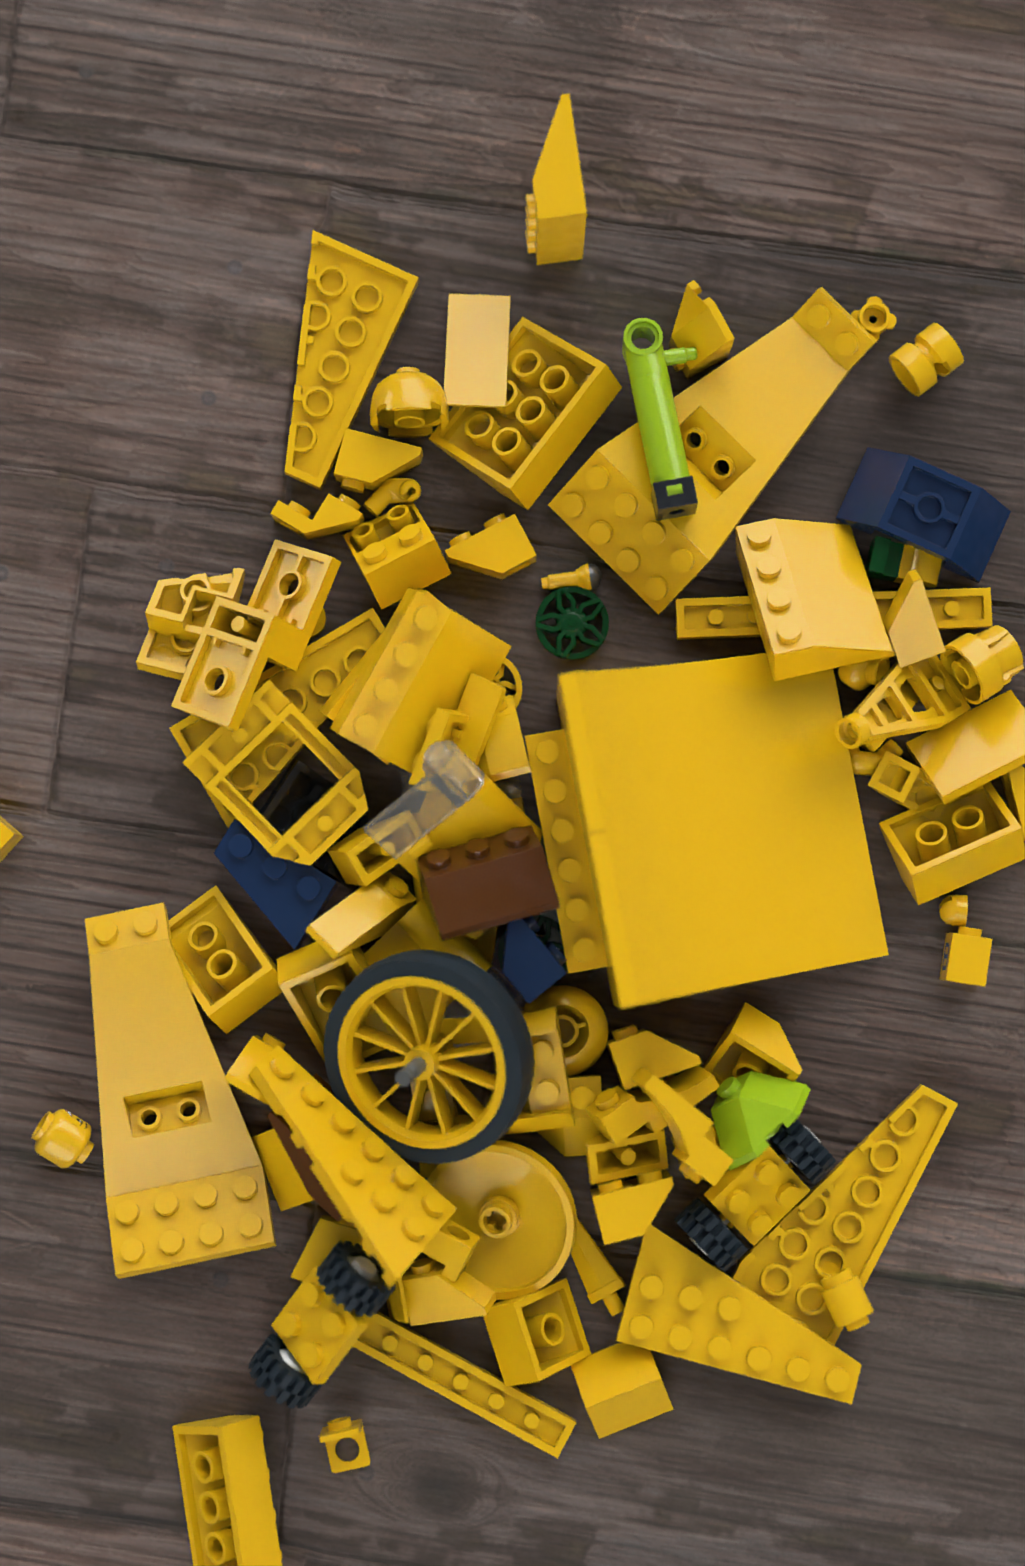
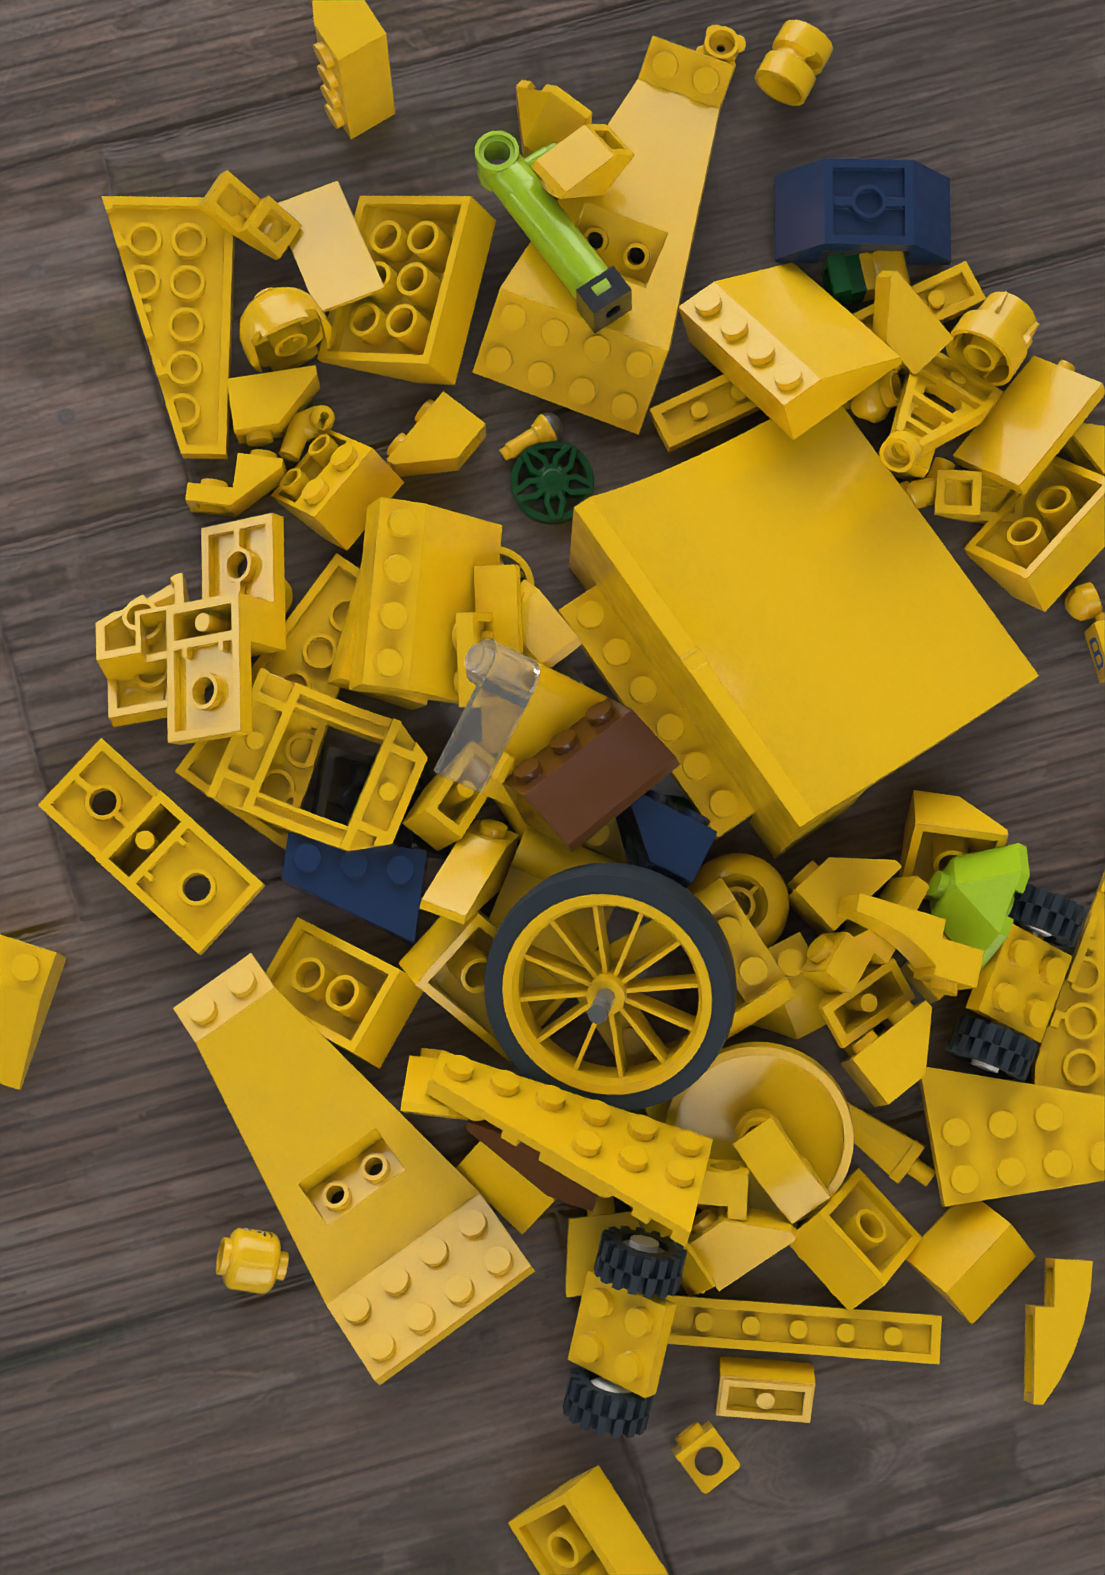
camera: 30 degrees left, 5 degrees down
none -> yellow bracket [38,738,265,955]
none -> yellow slope [197,170,302,260]
none -> yellow slope [531,124,635,199]
none -> yellow slope [716,1356,816,1423]
none -> yellow slope [733,1117,832,1224]
none -> yellow slope [1024,1258,1093,1405]

